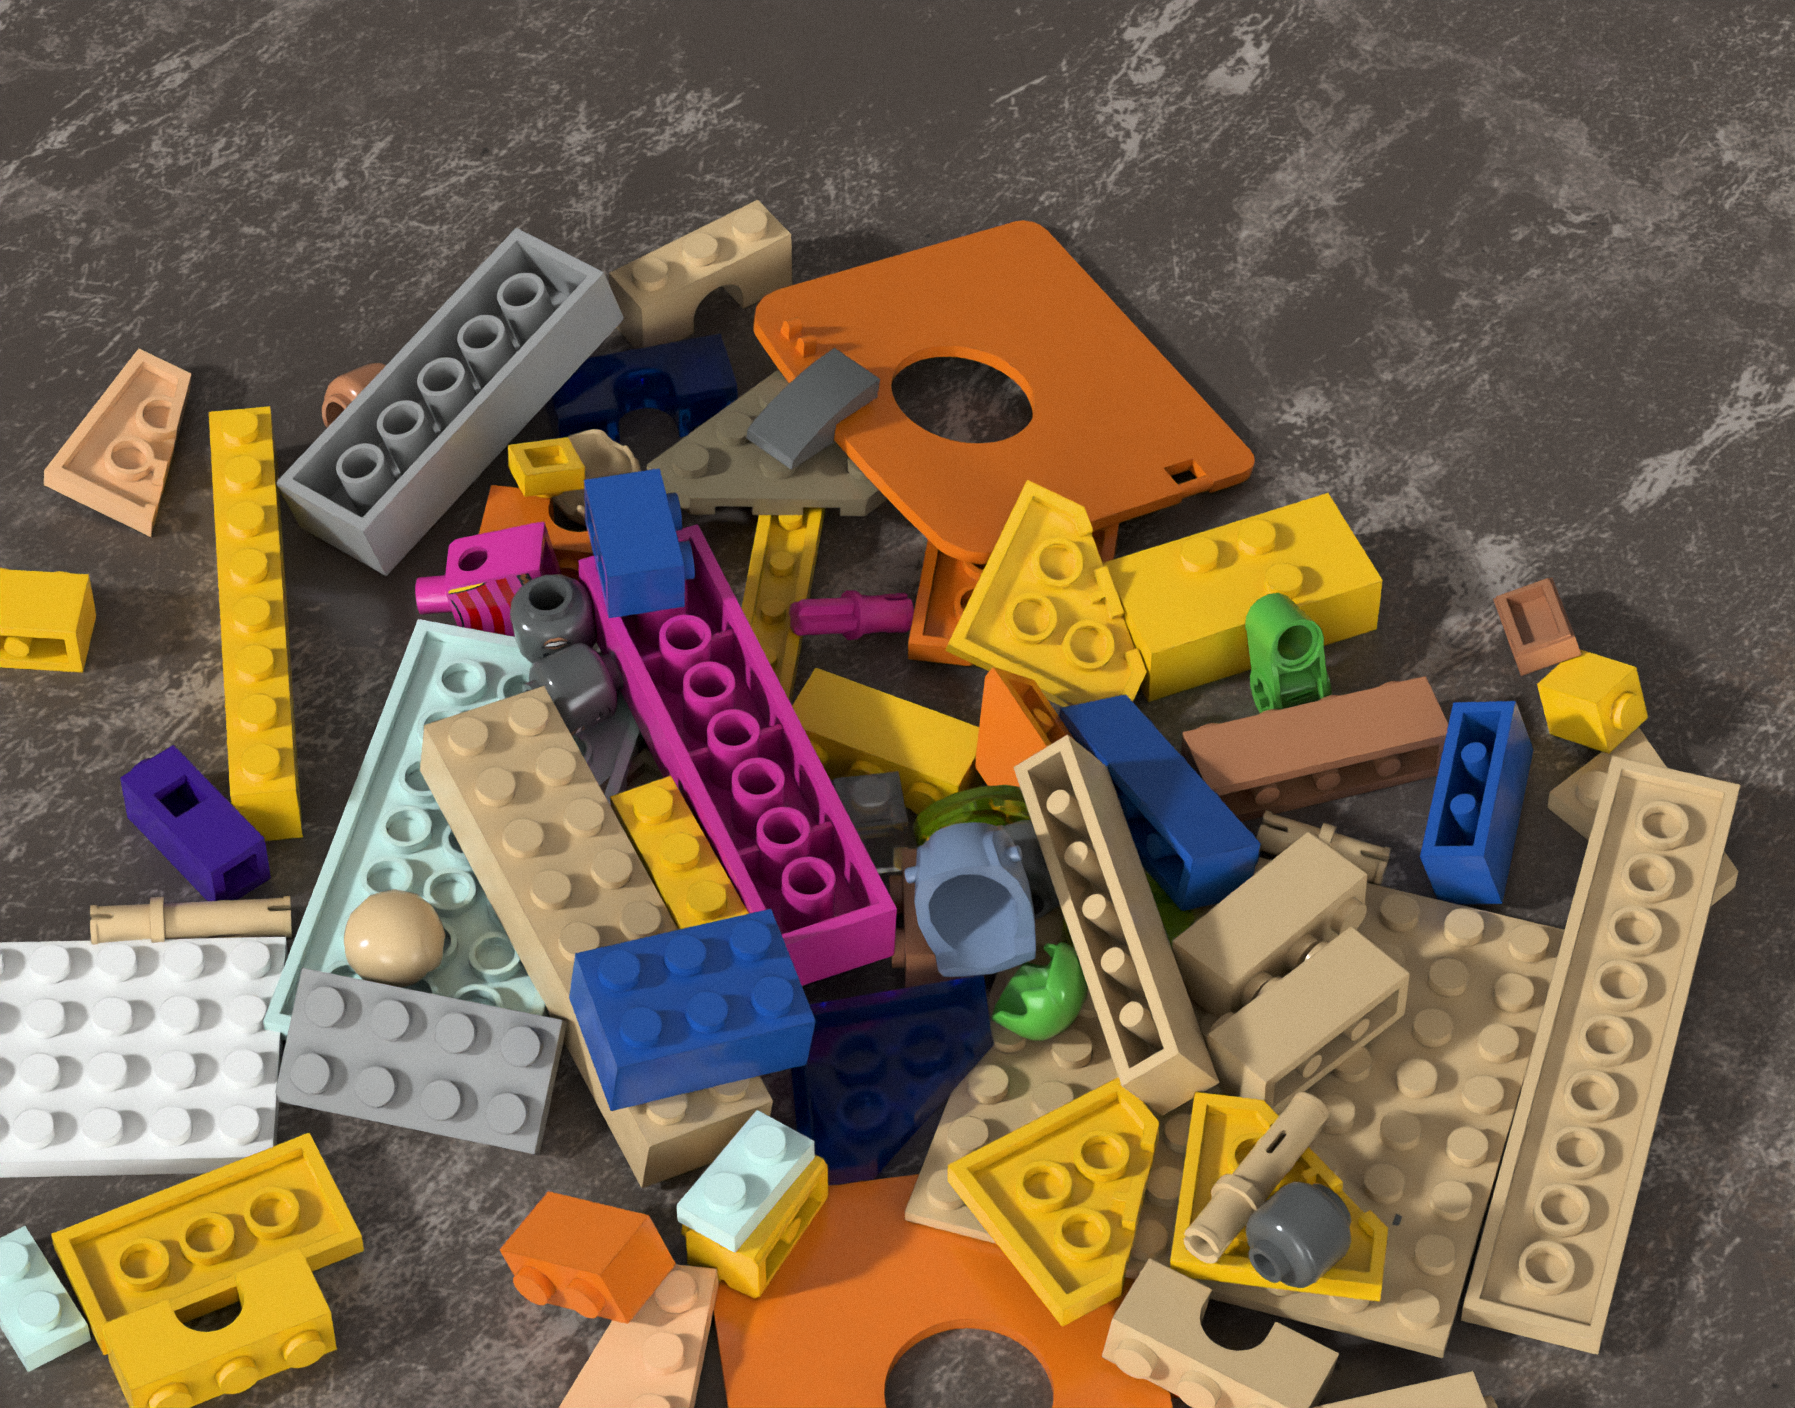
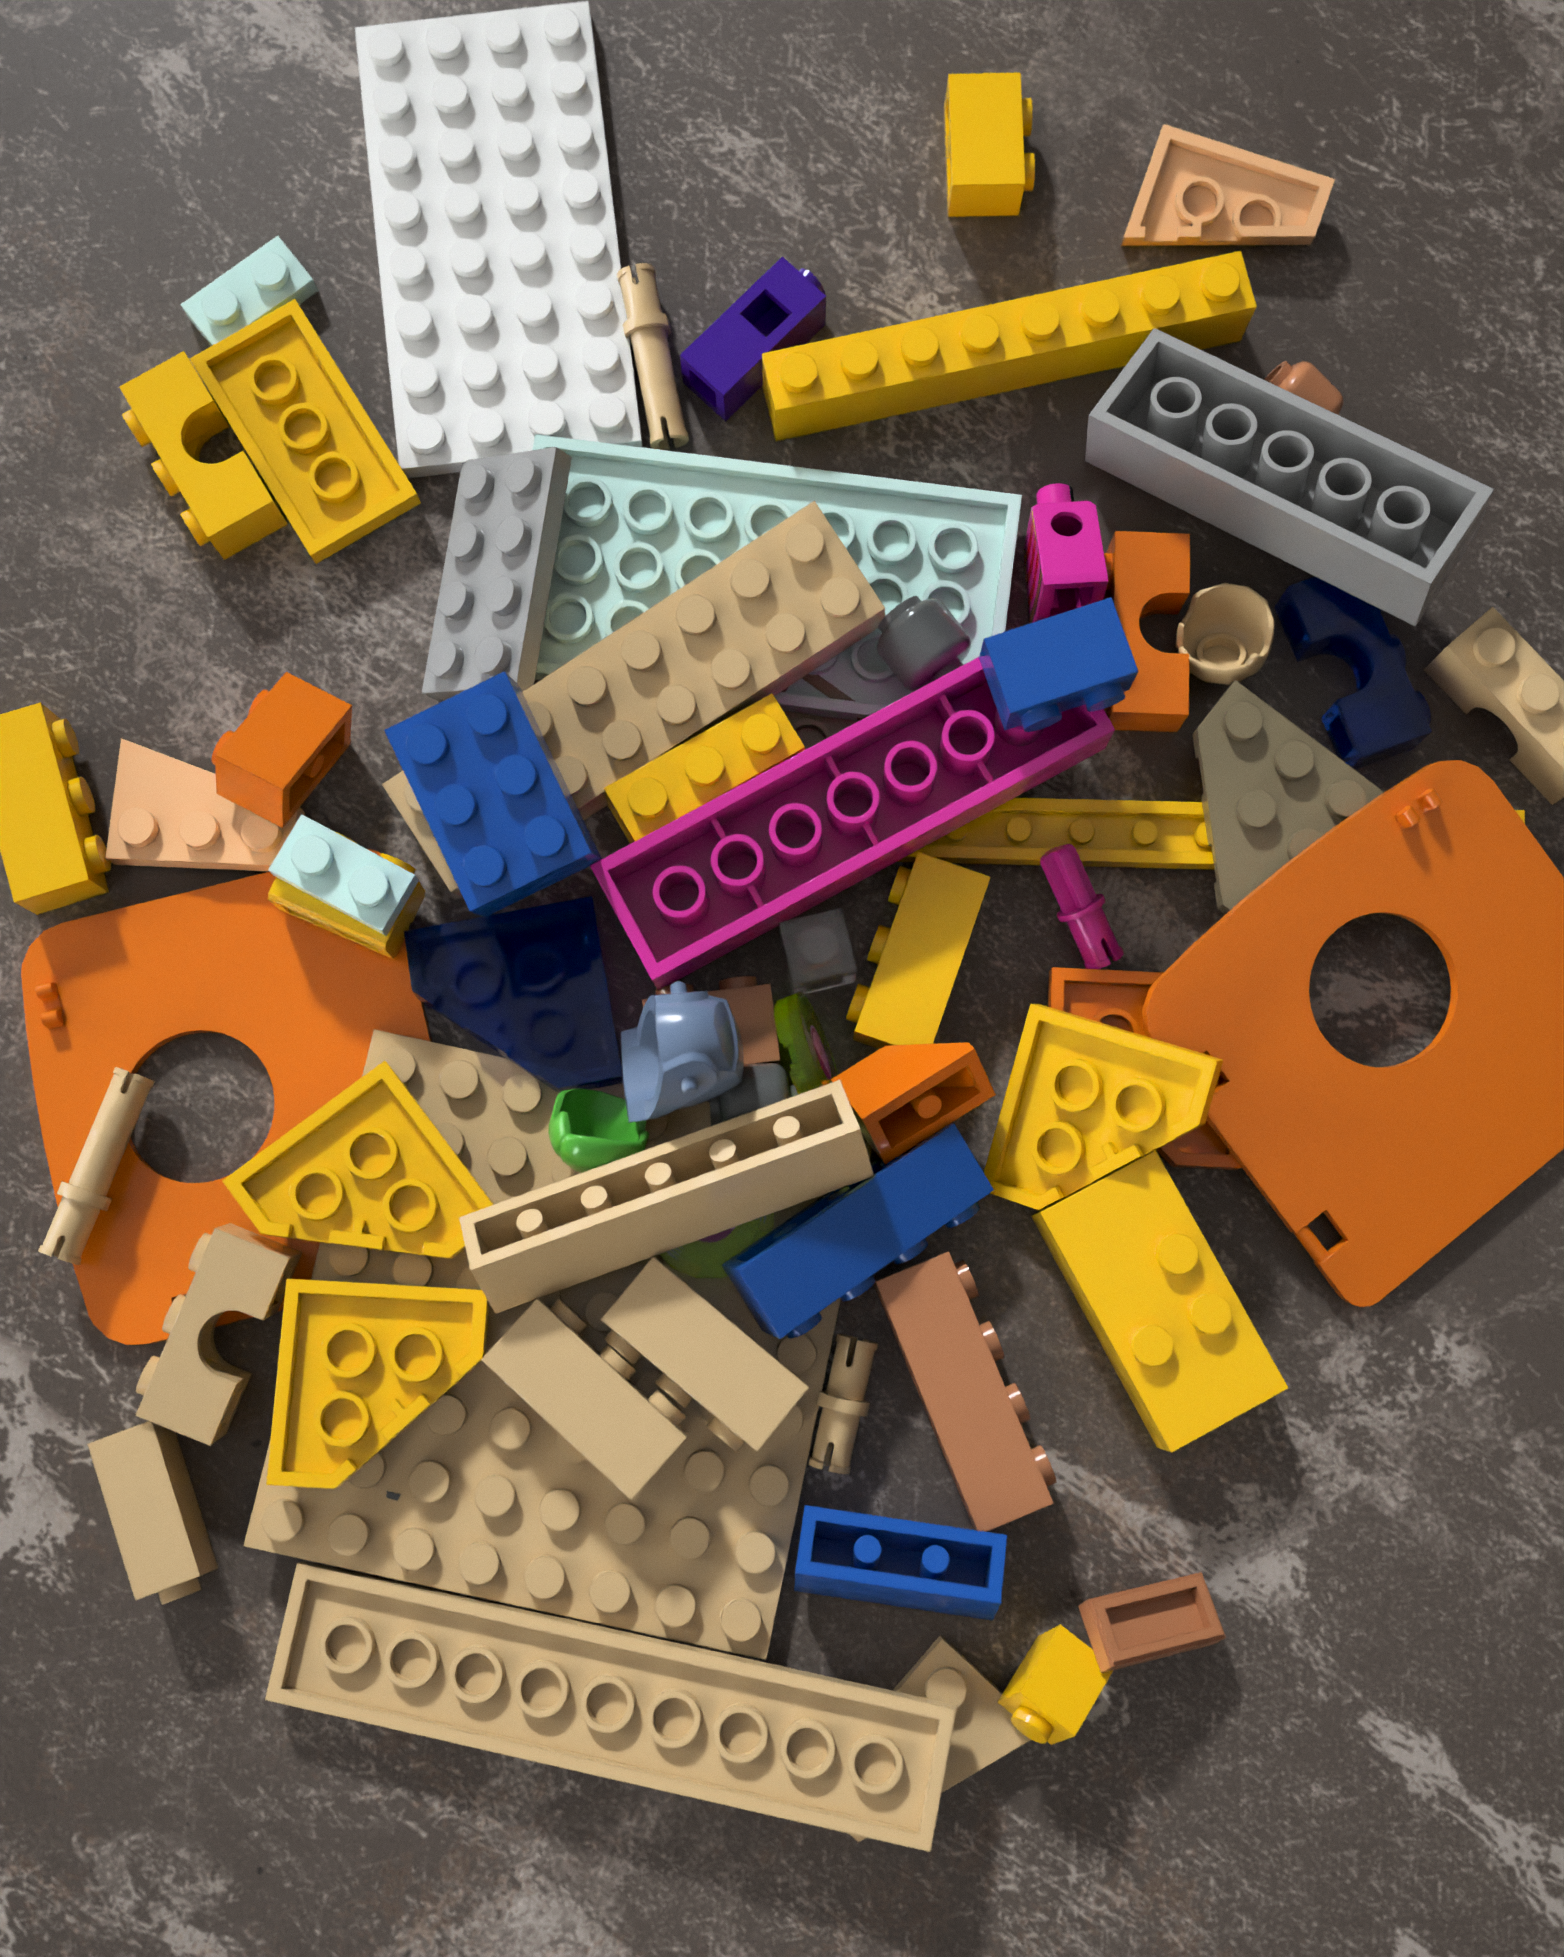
camera: 85 degrees right, 30 degrees up
tan hair [344,889,446,987] -> none
yellow plate [508,437,585,498] -> none
dark grey head [510,574,597,664] -> none
dark grey slope [746,348,880,470] -> none
tan pin [1183,1092,1329,1264] -> none
bright green piece [1245,593,1332,713] -> none
dark grey head [1246,1182,1351,1288] -> none

